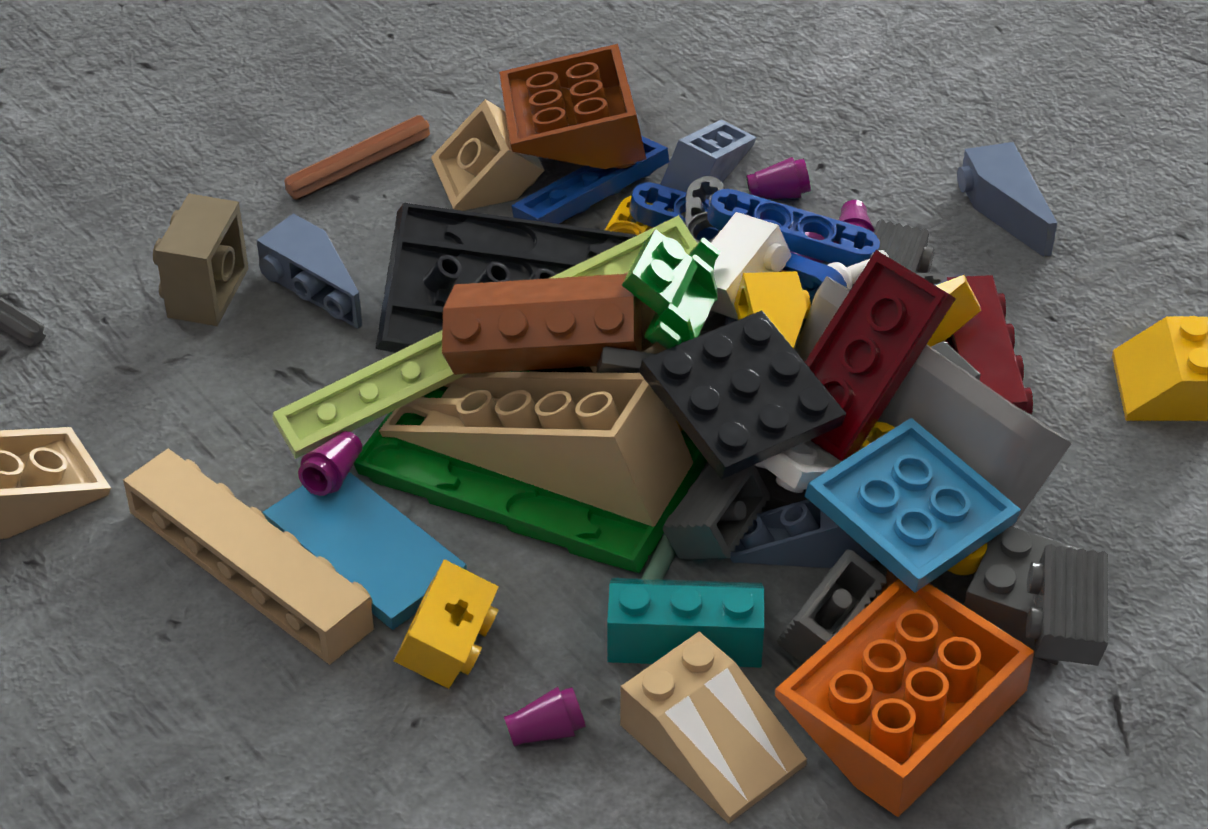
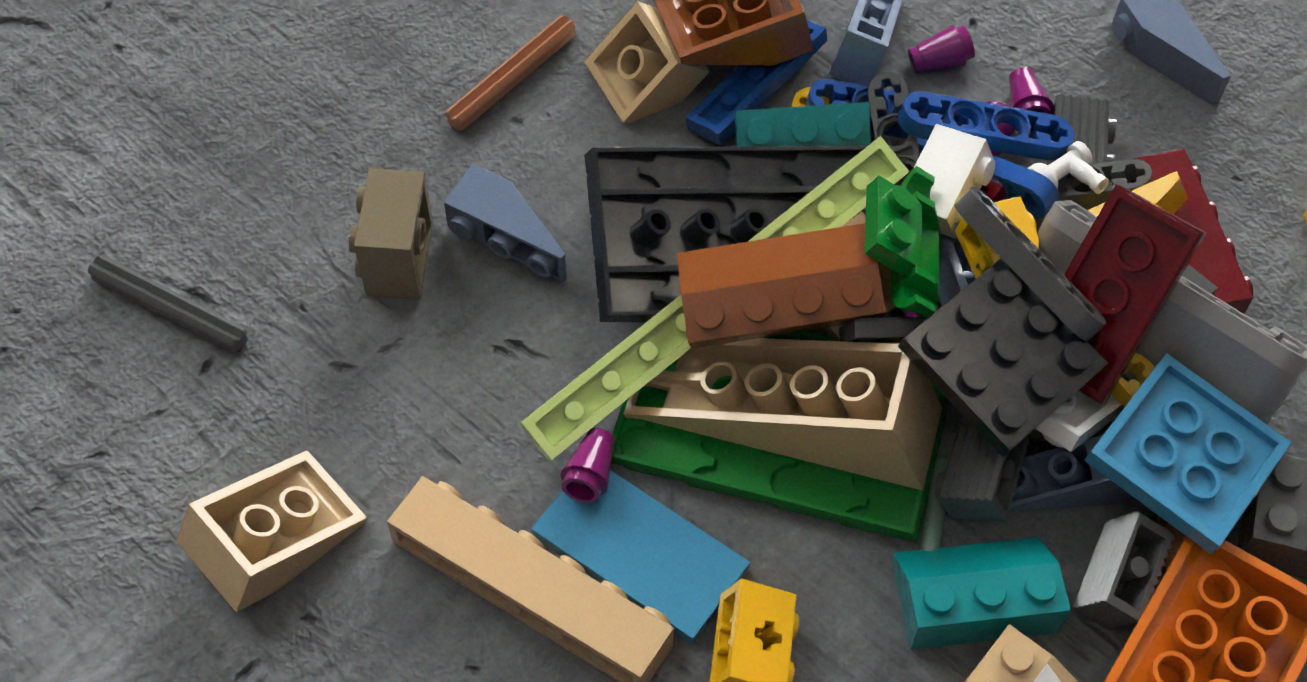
camera: 10 degrees left, 15 degrees up
none -> teal plate [734,102,871,146]
none -> dark grey beam [954,186,1106,341]

